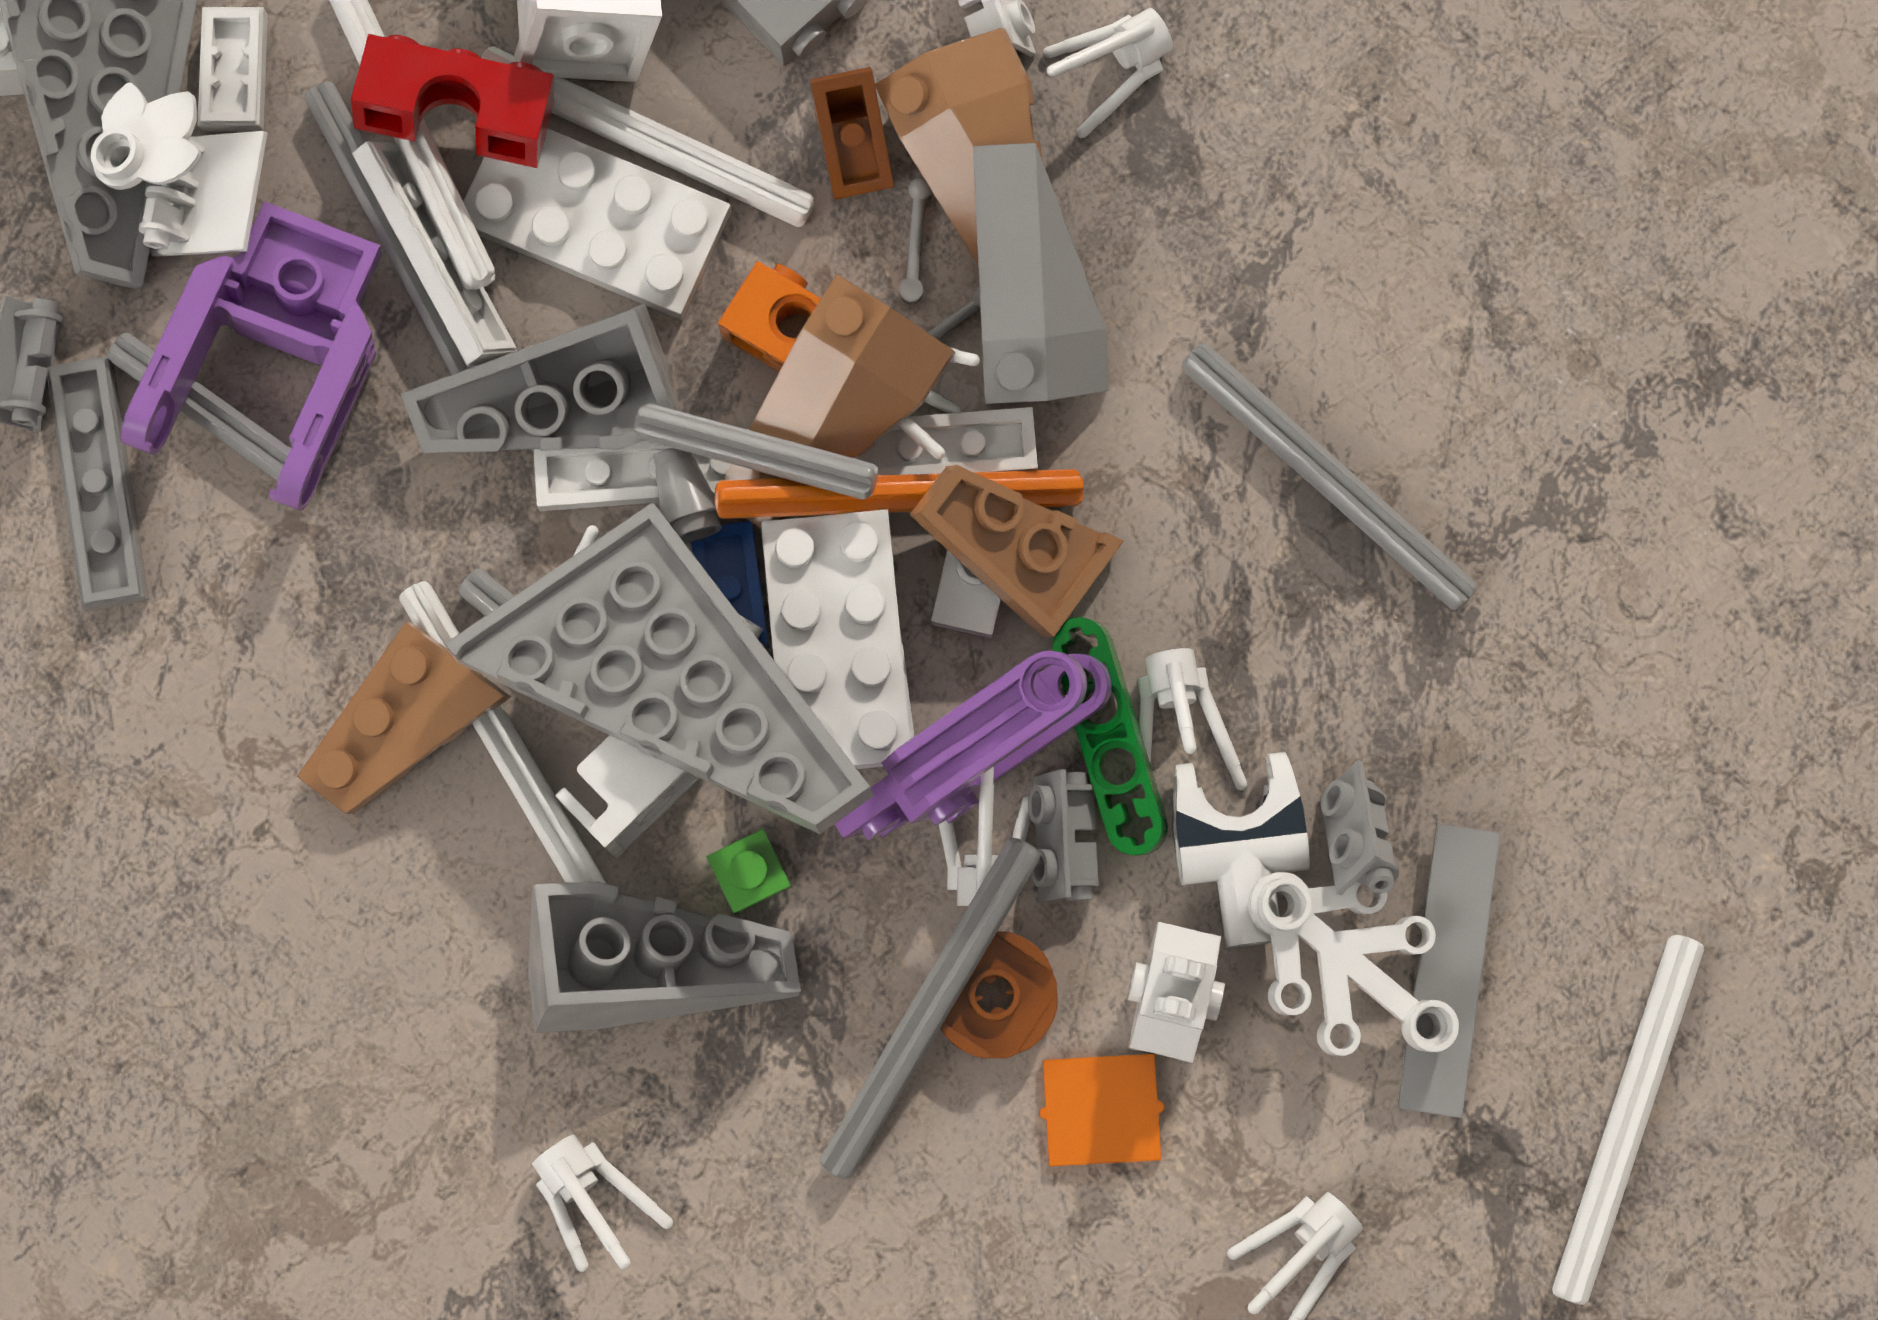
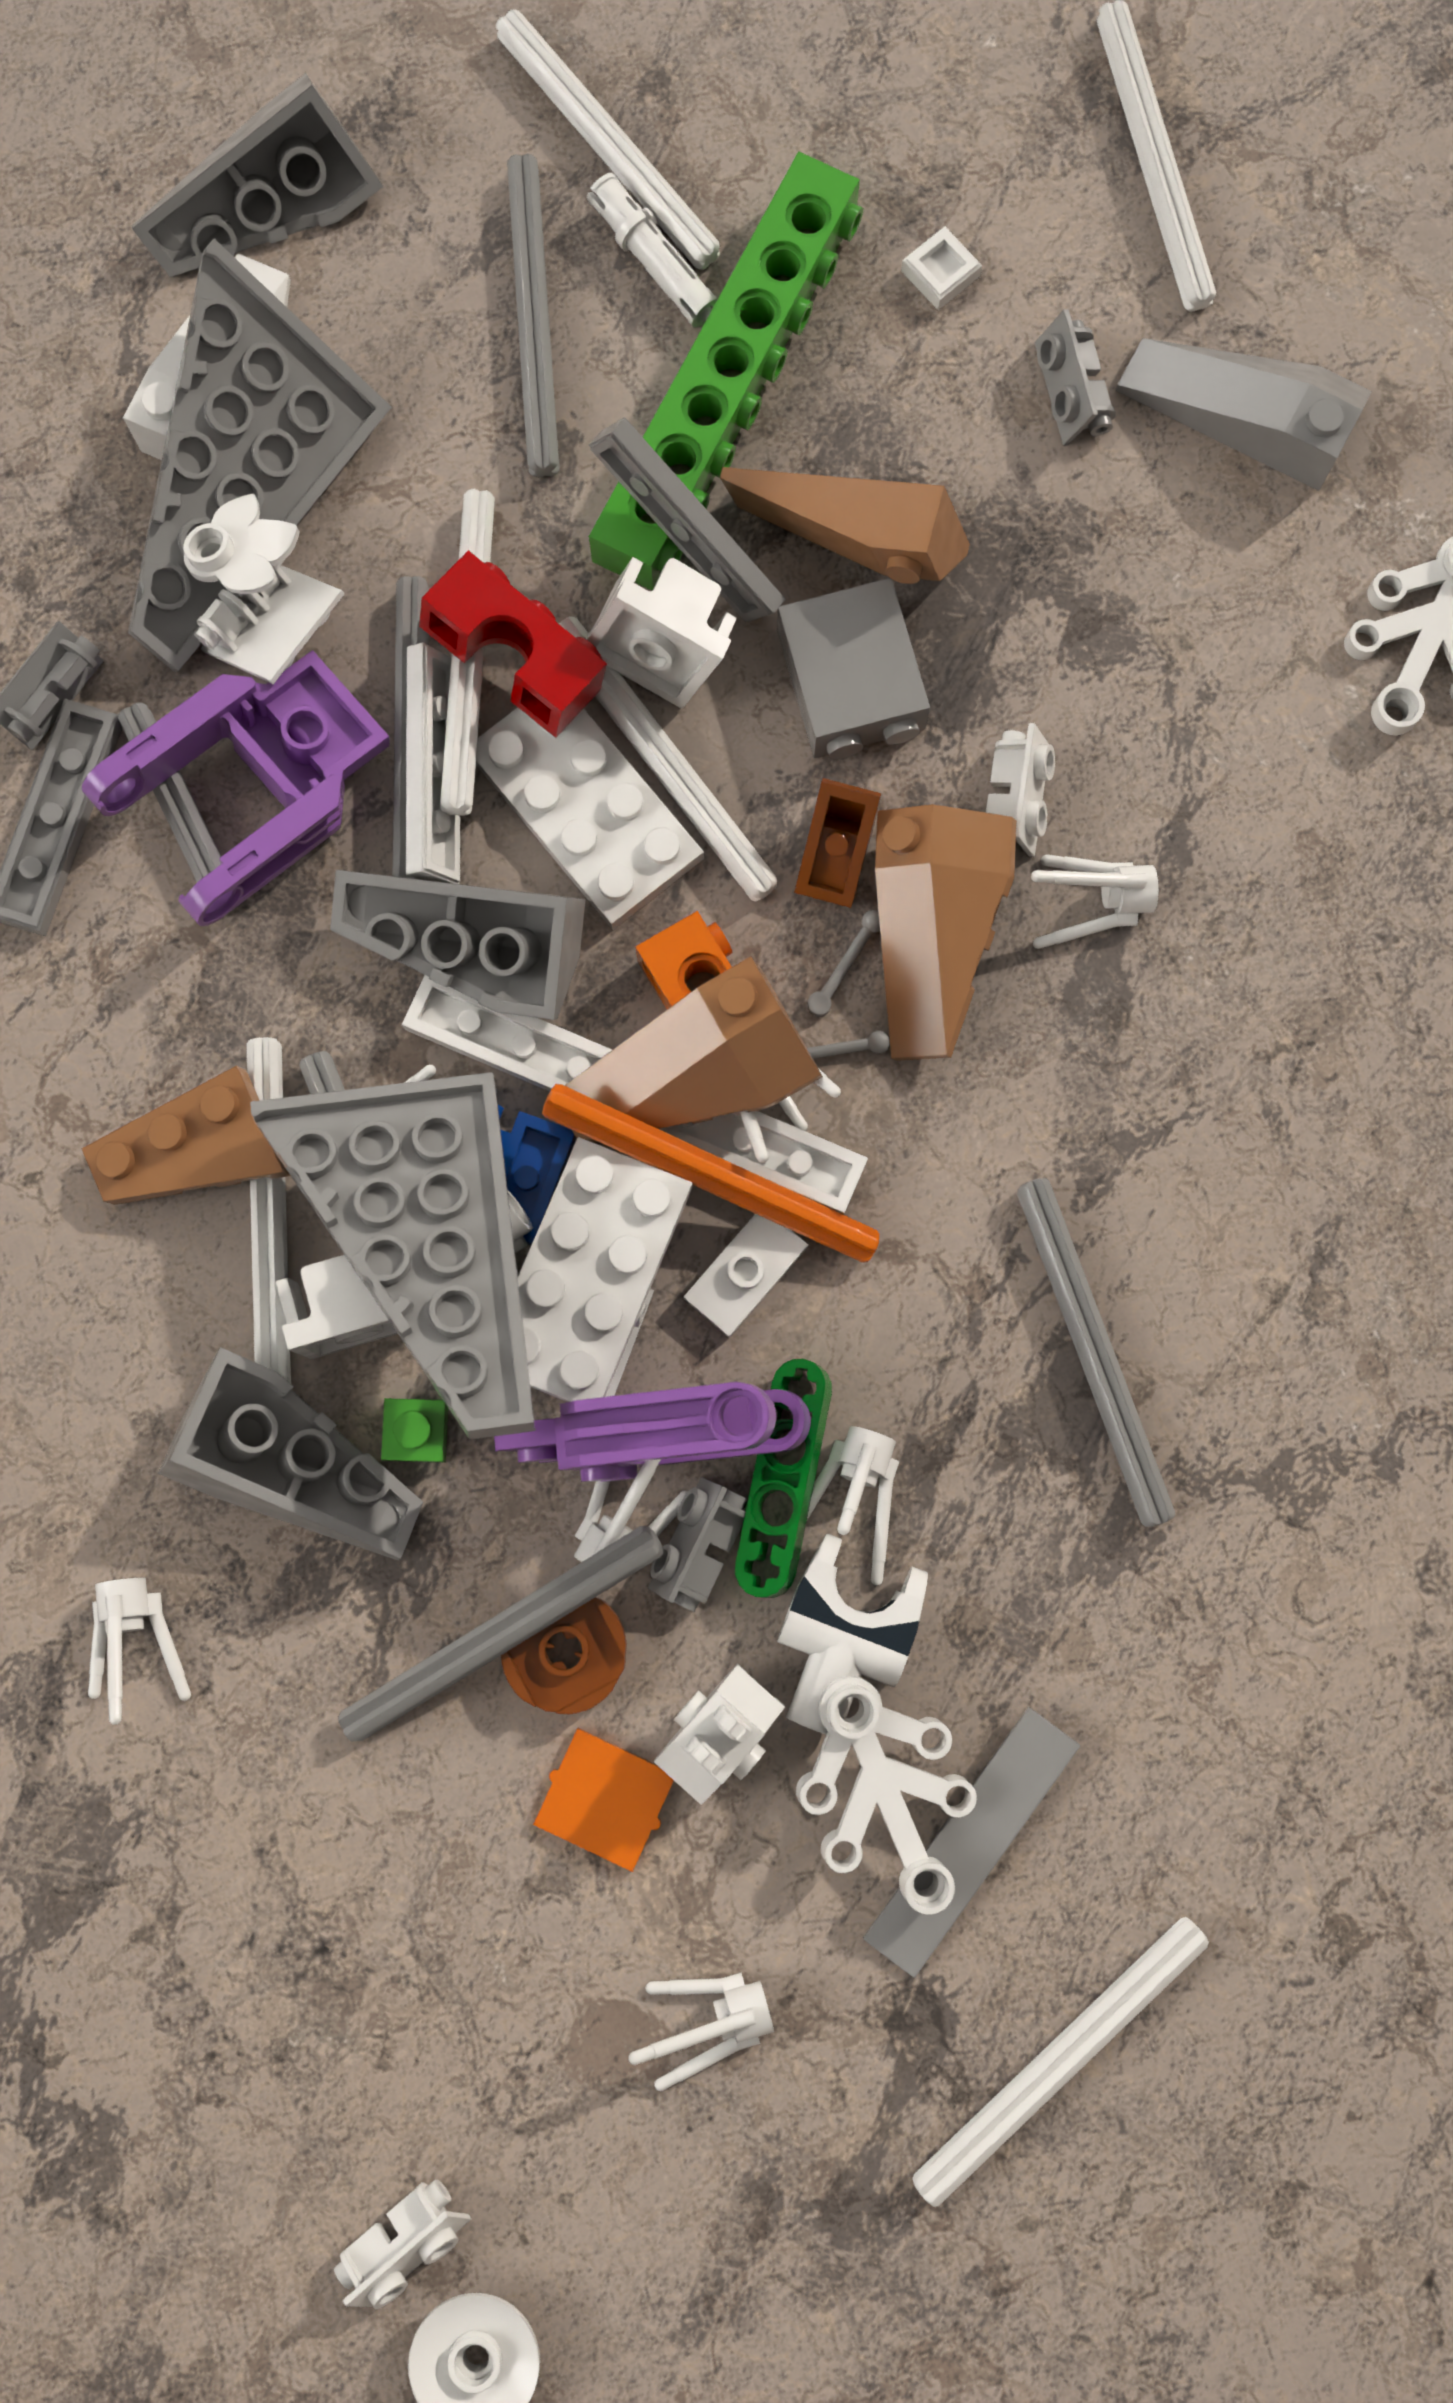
camera: 30 degrees right, 0 degrees up
white plate [198,7,268,132] -> none
light grey axle [634,403,878,500] -> none
light grey cone [653,448,722,544] -> none
medium nougat wing [910,465,1124,637] -> none
light grey wedge [973,143,1109,404] -> none
light grey hinge [1320,760,1399,895] -> none

